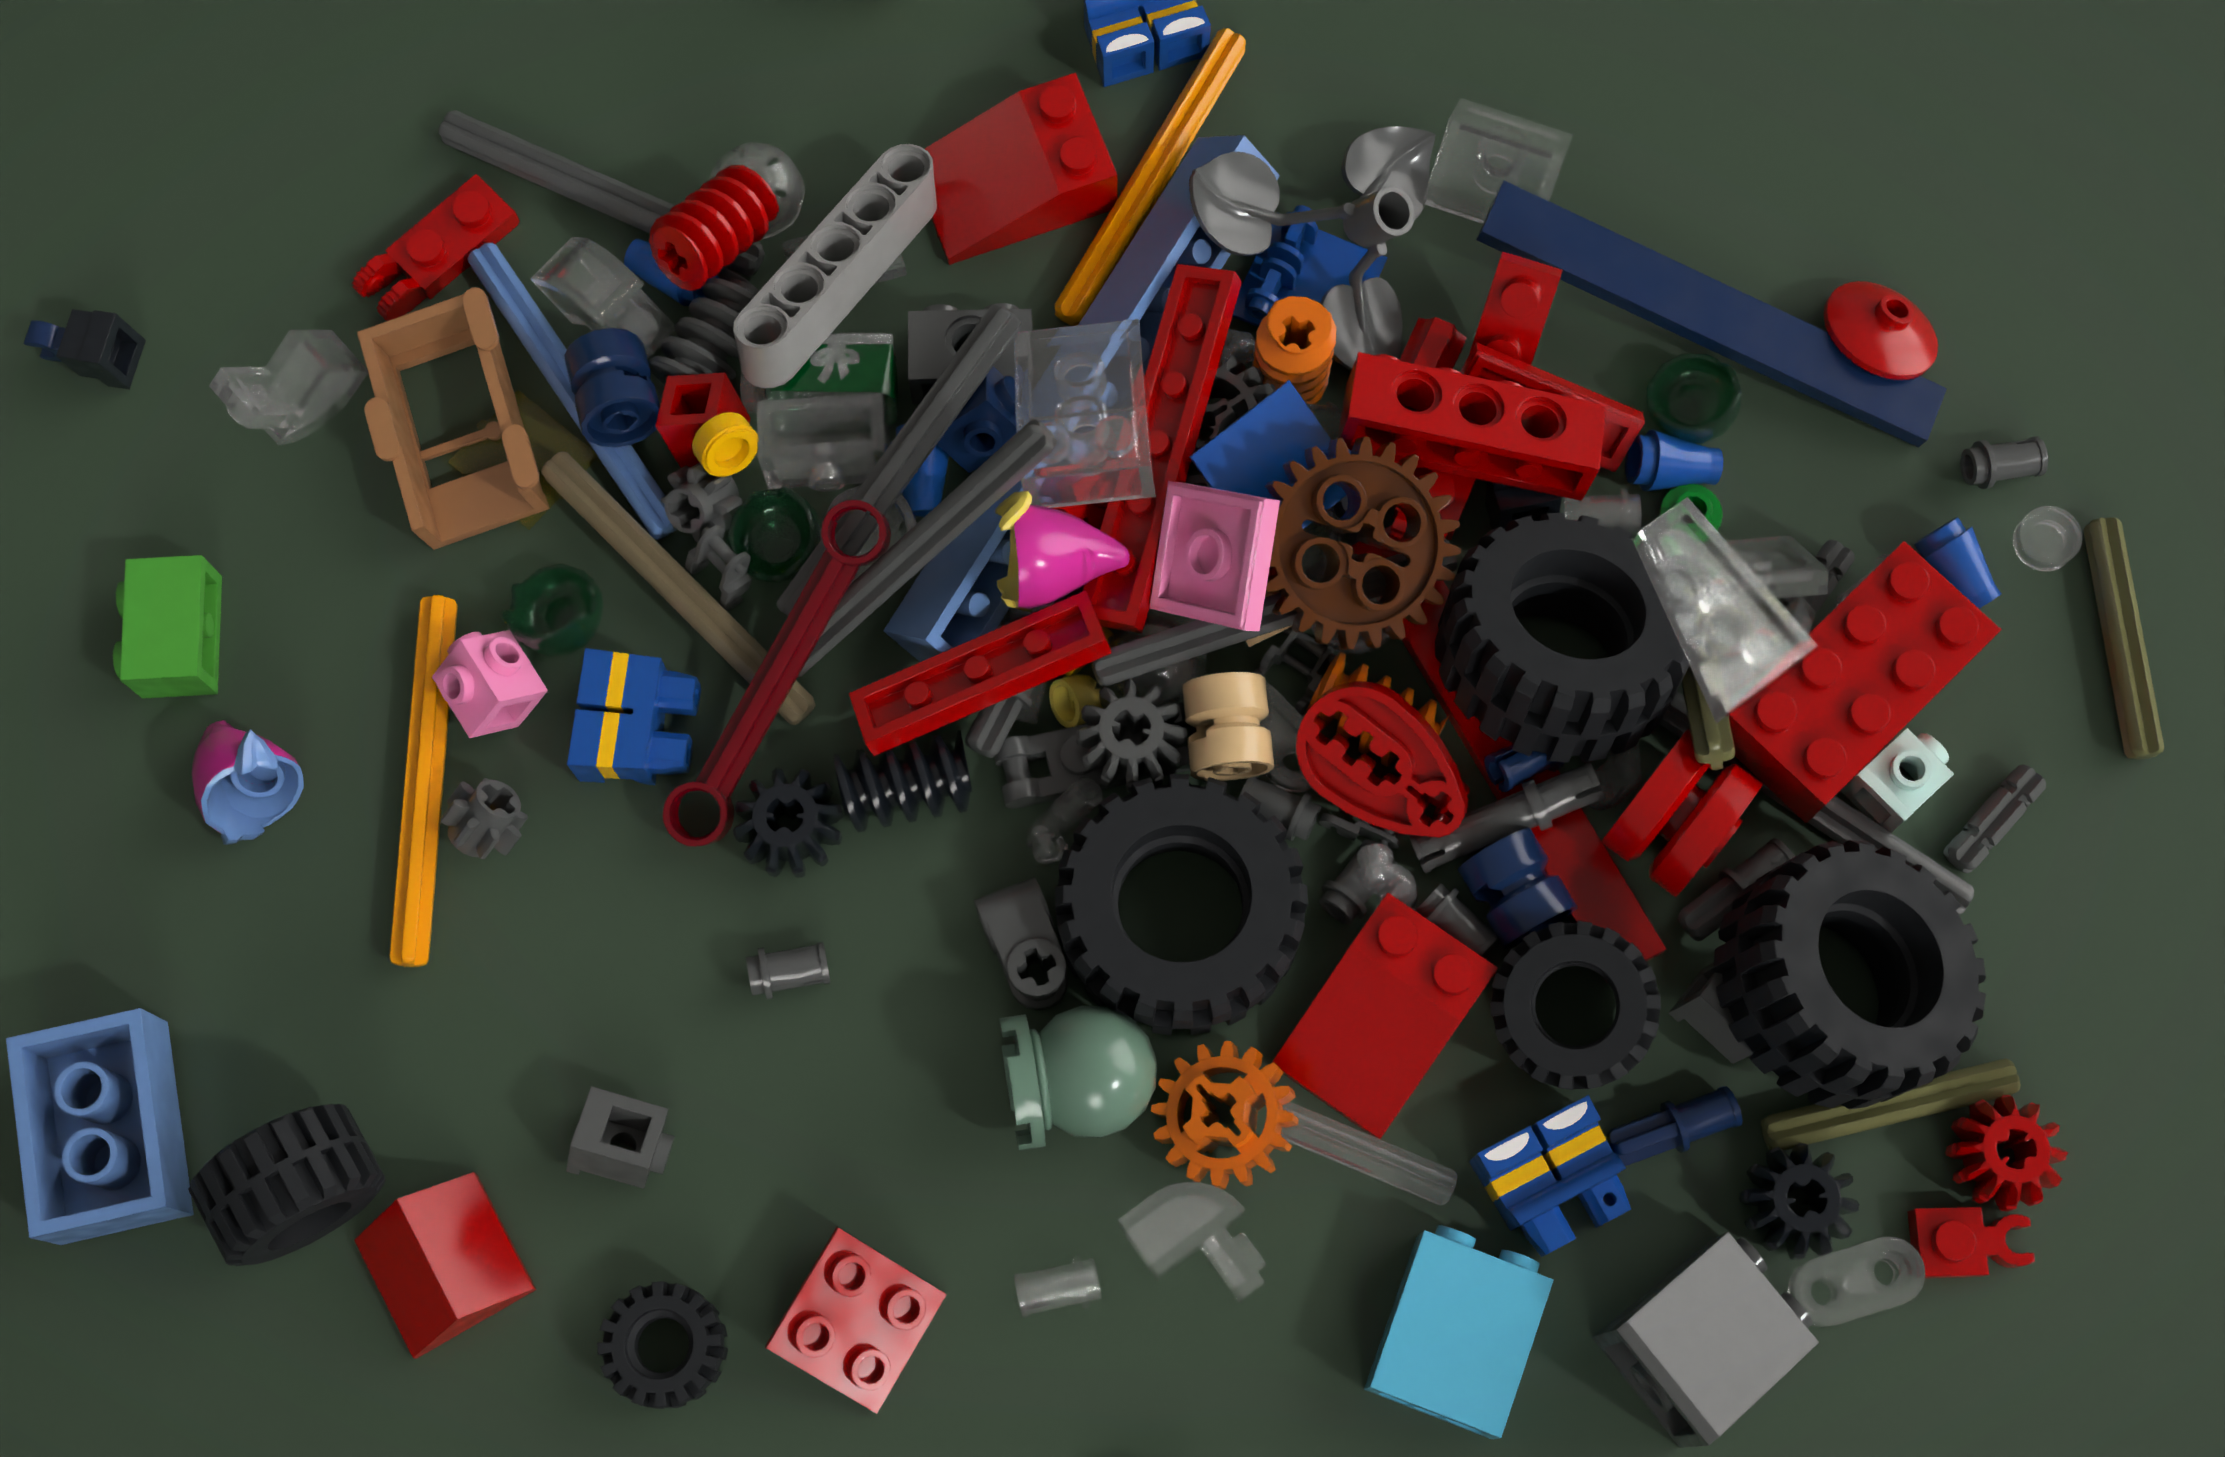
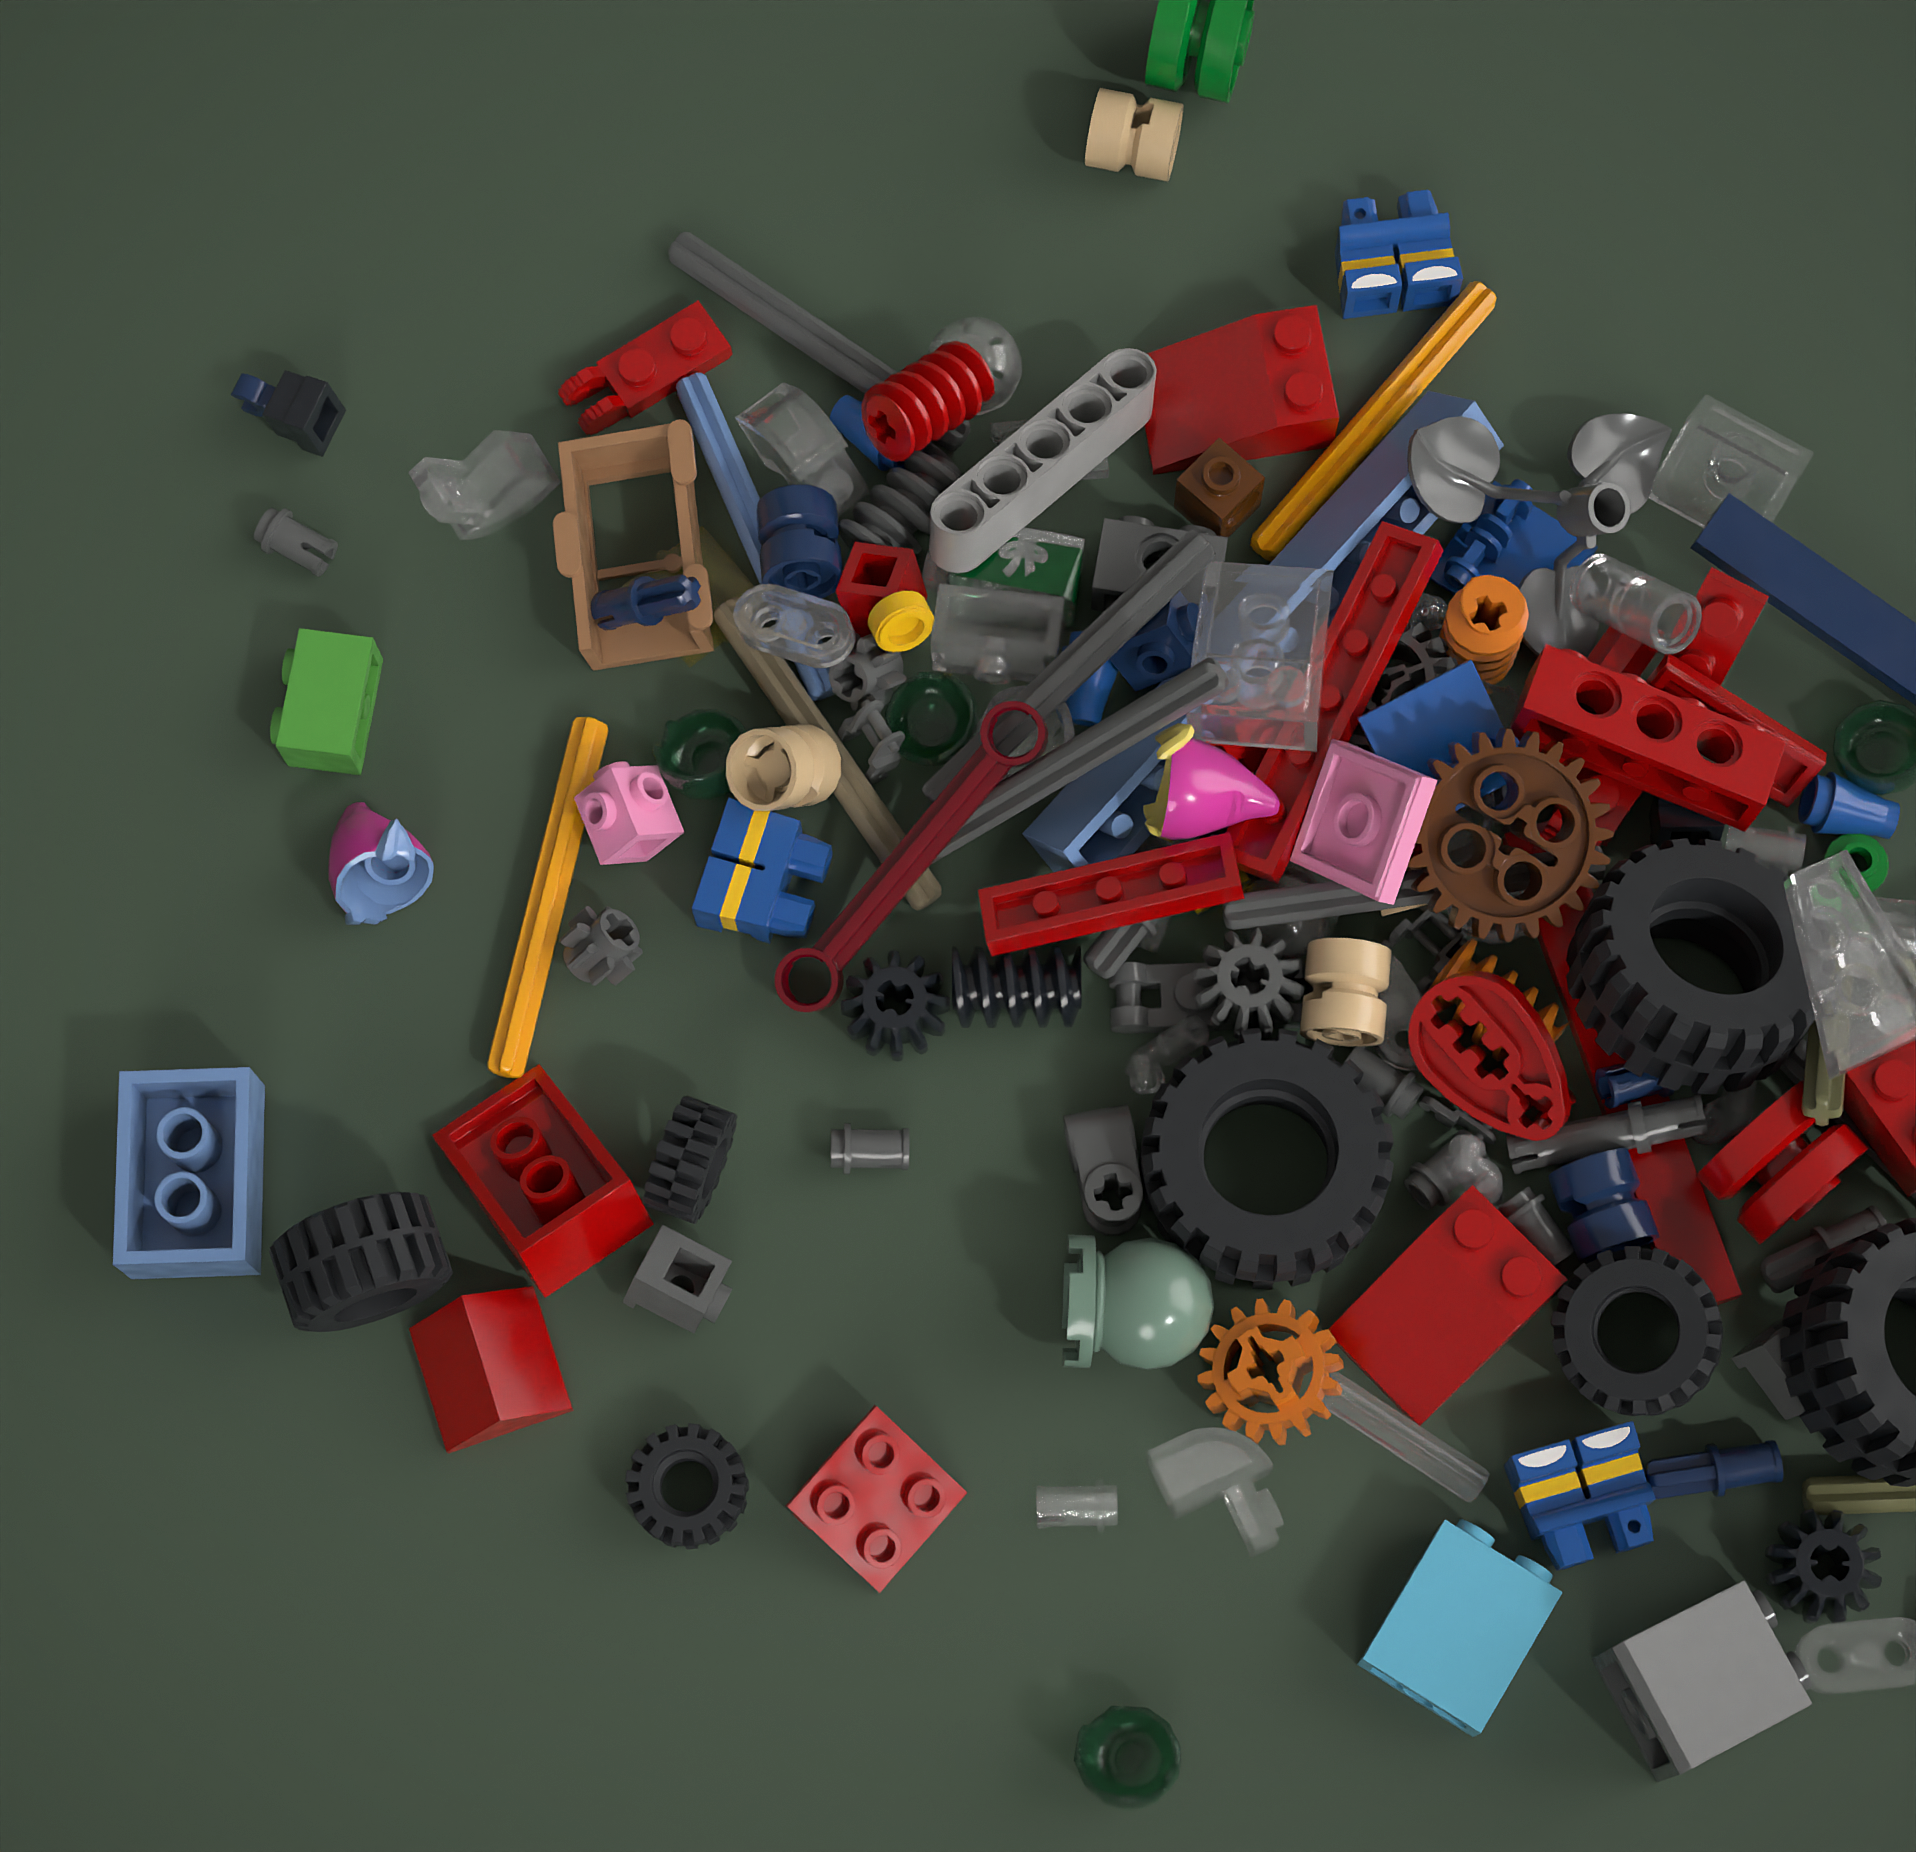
camera: 15 degrees right, 0 degrees up
light yellow hinge [1049,674,1103,728] -> none
none -> dark grey pin [254,508,338,577]
none -> red slope [432,1064,654,1298]
none -> dark blue axle [591,574,701,631]
none -> black tyre [643,1096,737,1224]
none -> tan wheel [726,724,841,811]
none -> clear plate [733,584,856,668]
none -> reddish brown brick [1174,438,1265,538]
none -> clear pin [1570,554,1702,654]

